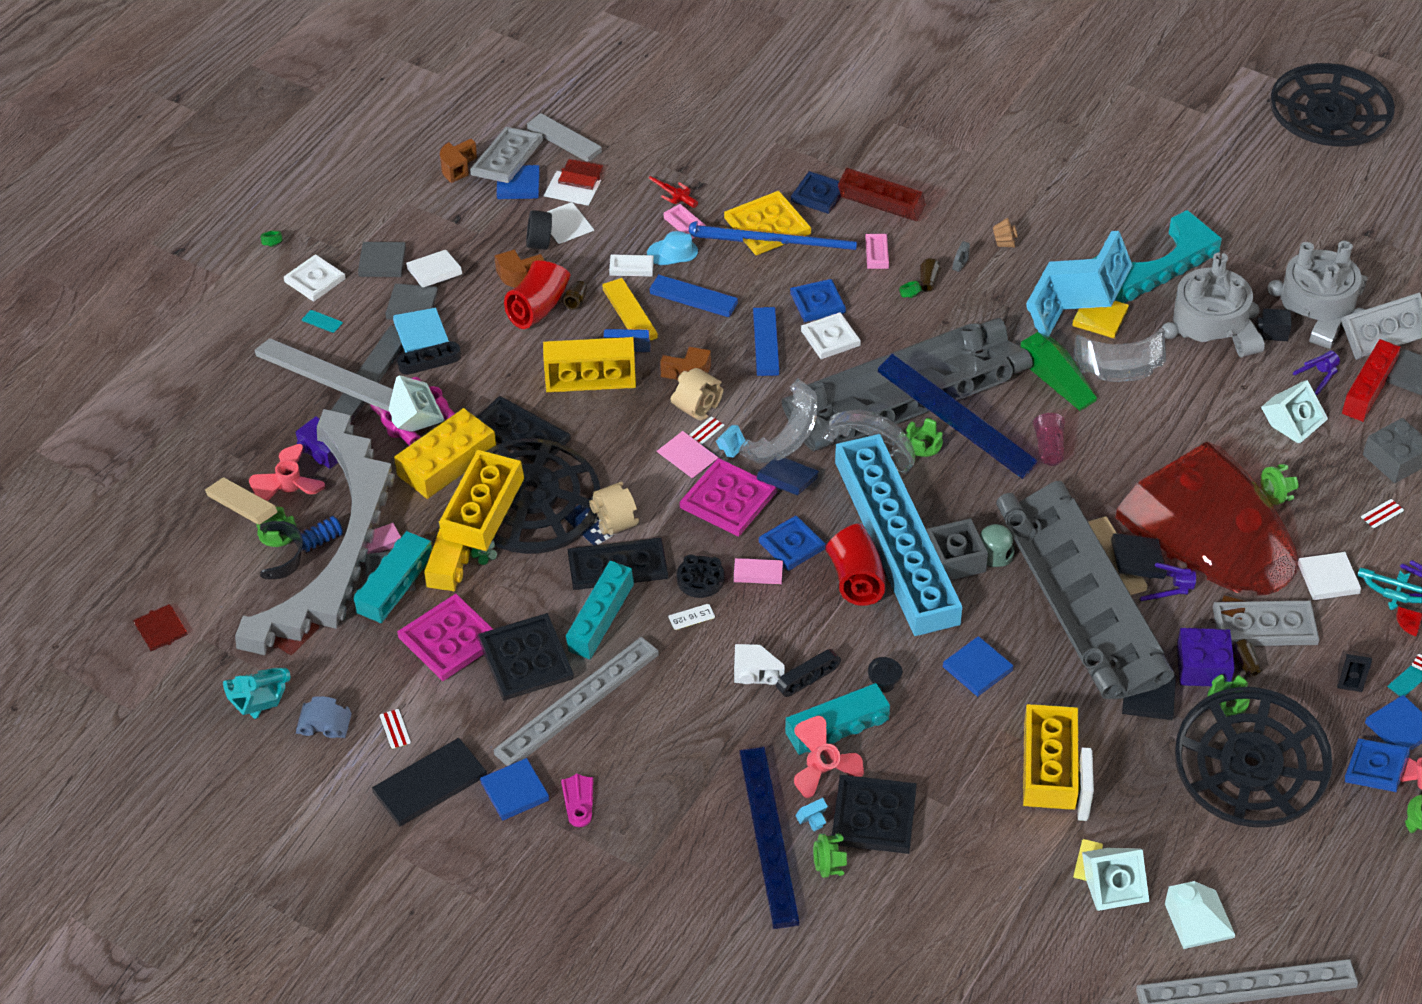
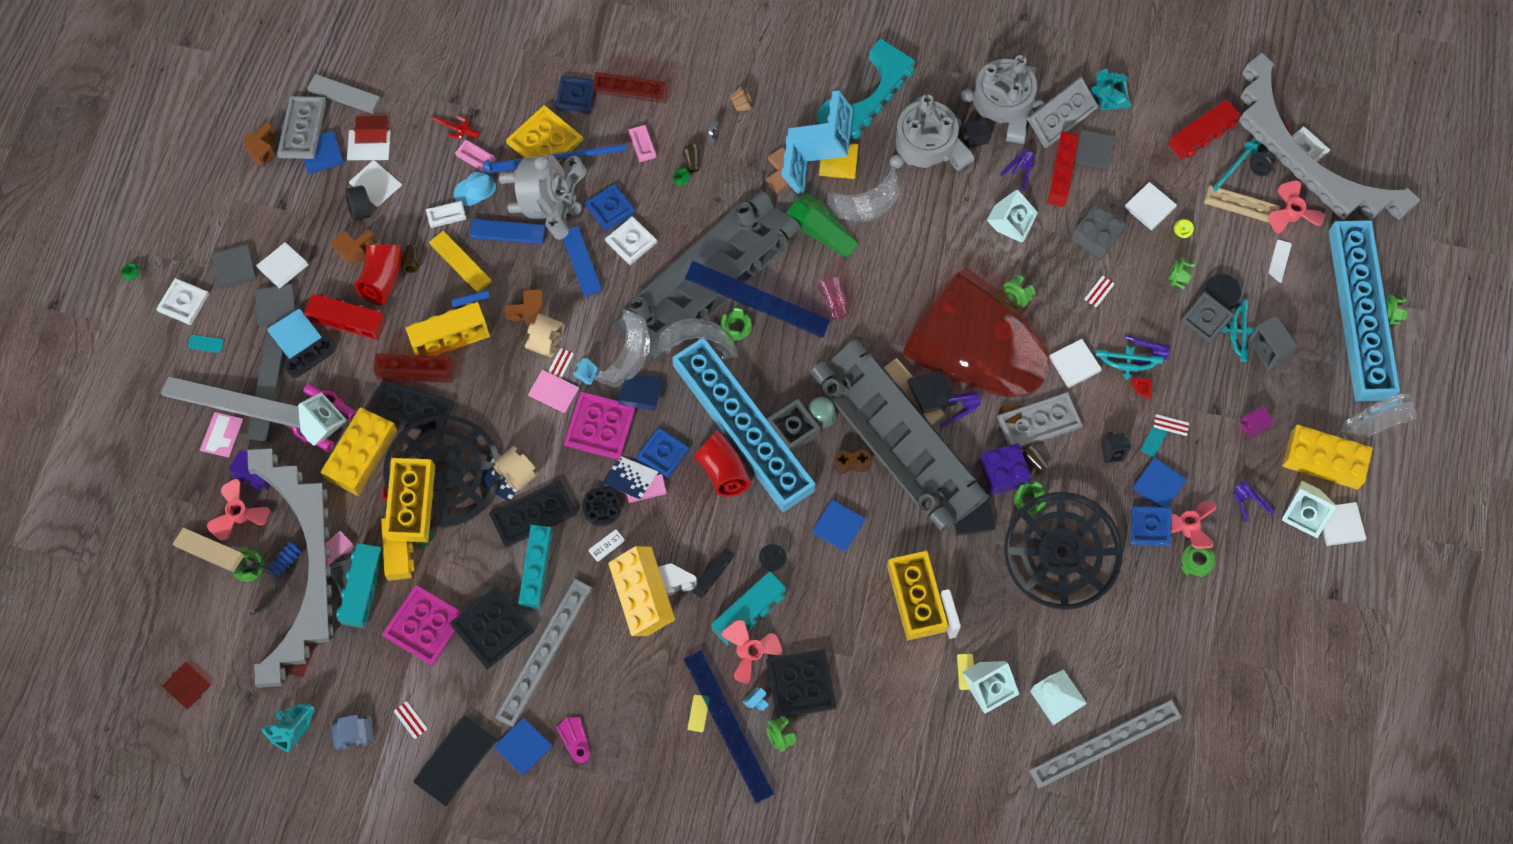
camera: 20 degrees left, 20 degrees up
none -> sticker [200,412,243,458]
none -> red brick [304,293,386,340]
none -> clear red brick [373,353,455,383]
none -> light grey piece [499,155,587,240]
none -> sticker [602,456,658,499]
none -> yellow brick [608,546,675,636]
none -> light yellow sticker [688,695,710,732]
none -> nougat tile [766,147,790,195]
none -> reddish brown axle [834,450,871,474]

